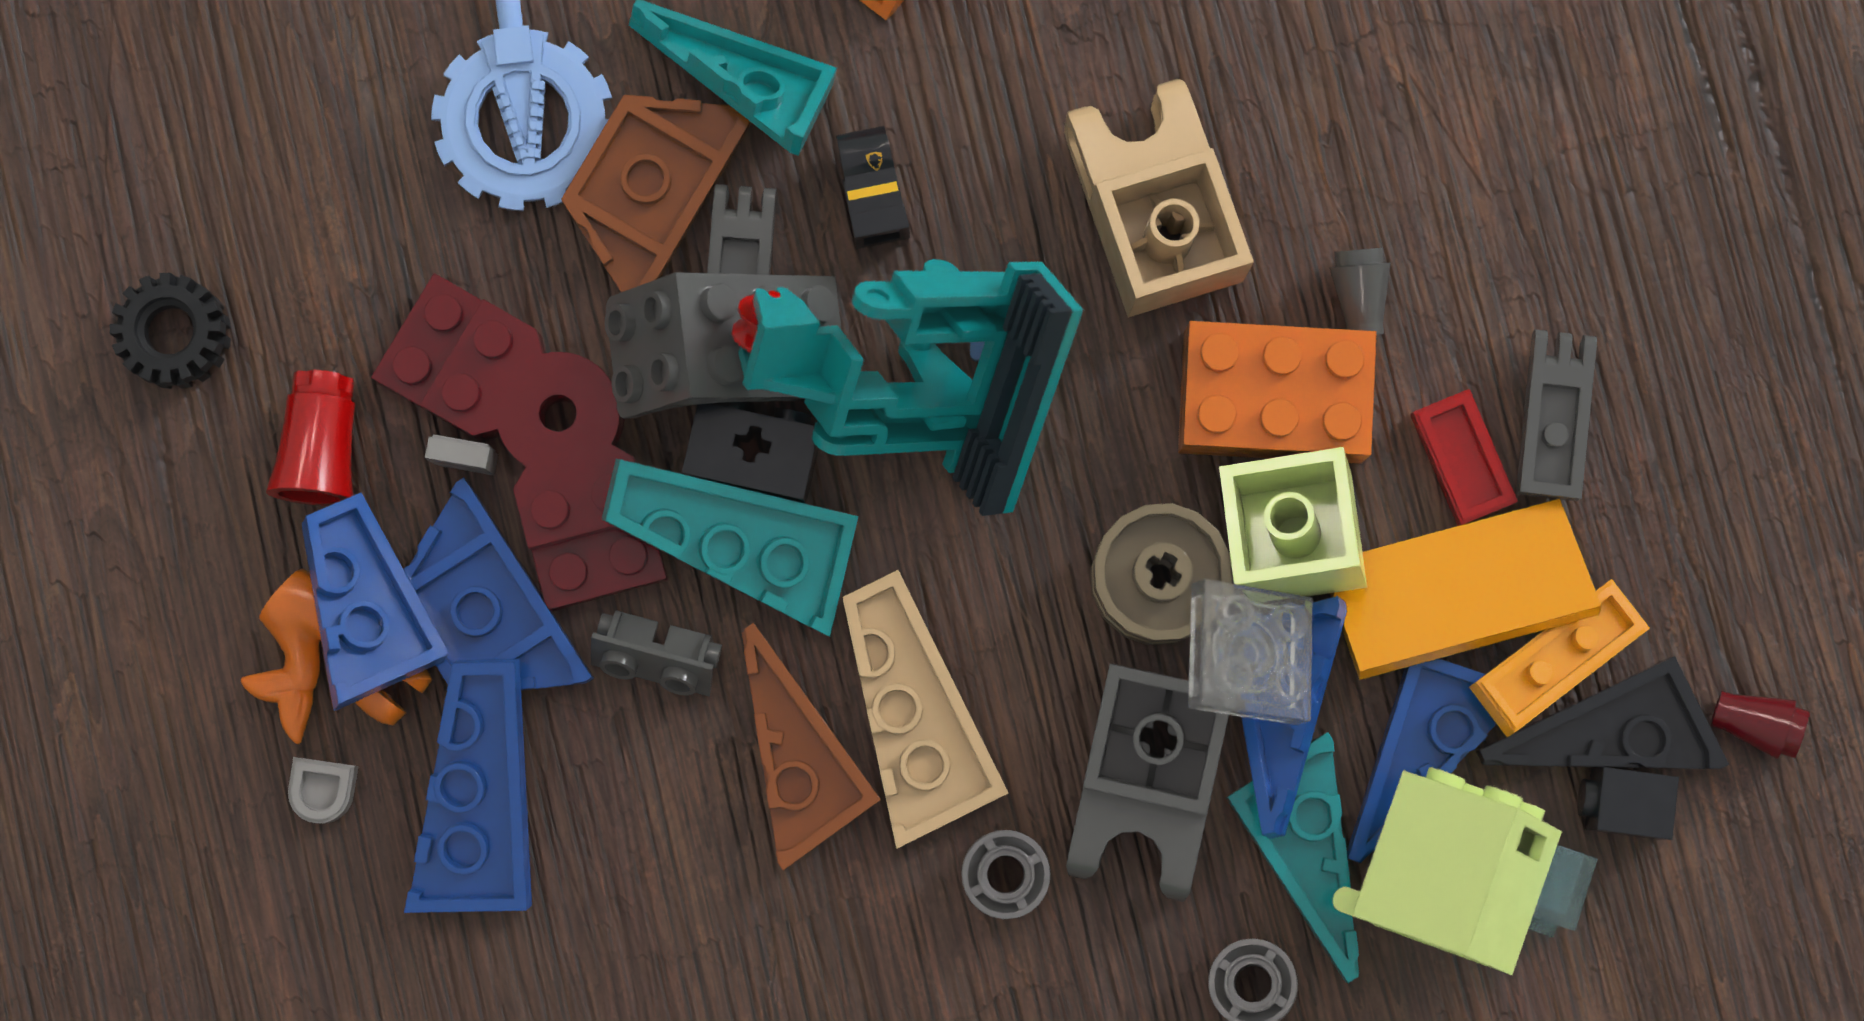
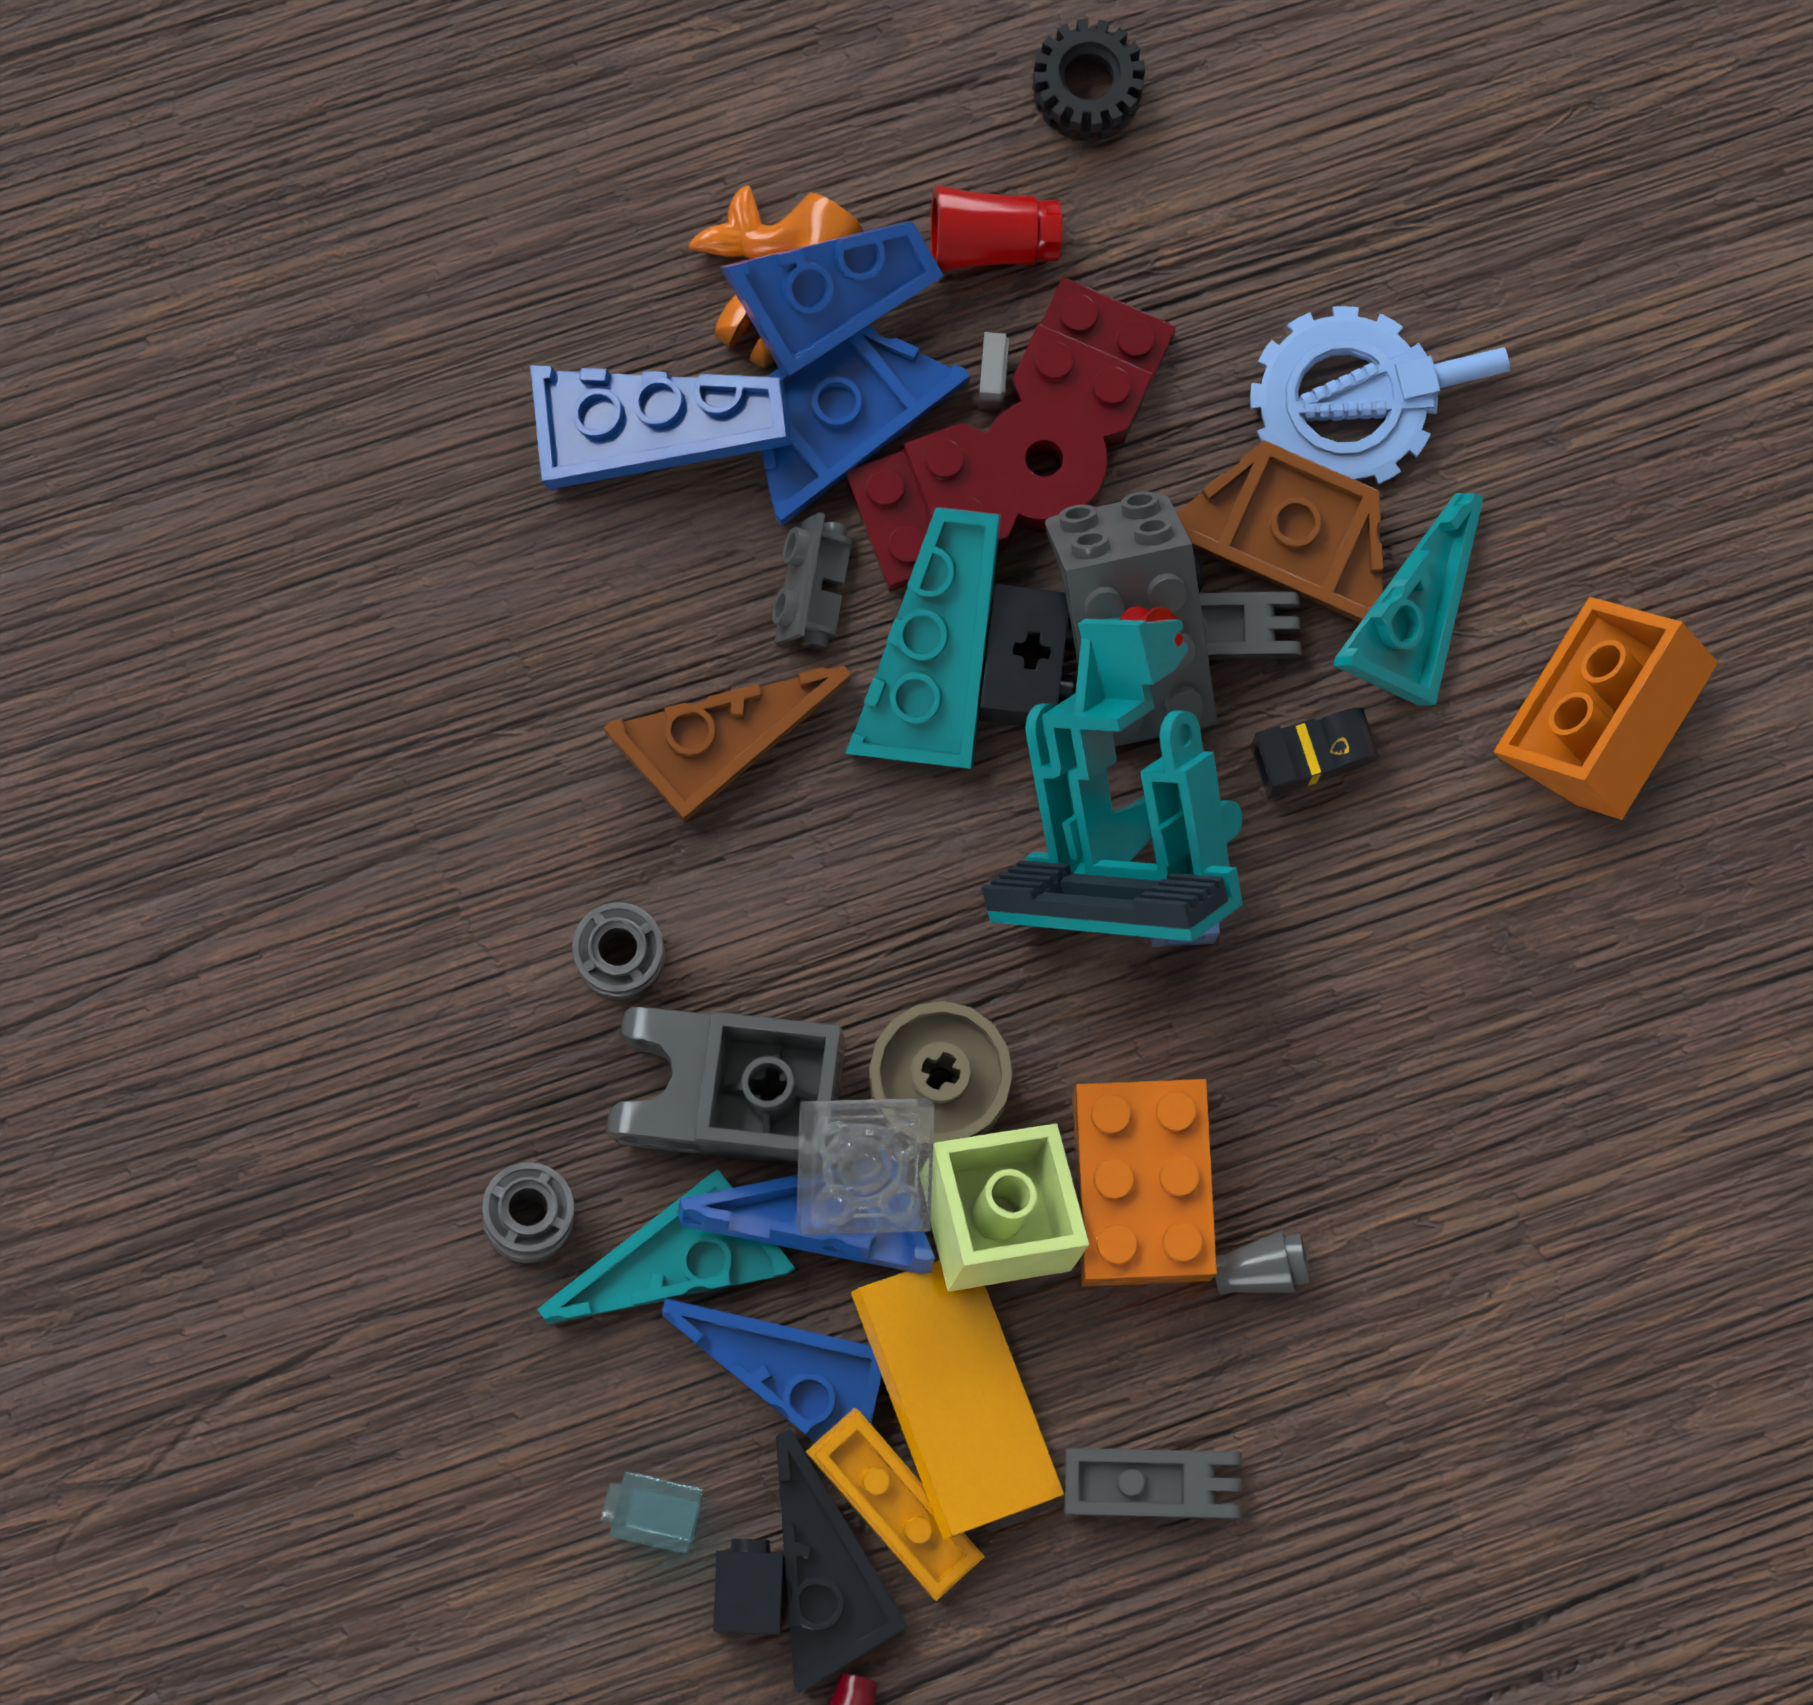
camera: 80 degrees right, 5 degrees down
light grey tile [288,757,359,823] -> none
tan wing [843,570,1008,849] -> none
tan brick [1064,79,1254,318] -> none
yellowish green container [1333,767,1562,975] -> none
red tile [1410,389,1518,526] -> none

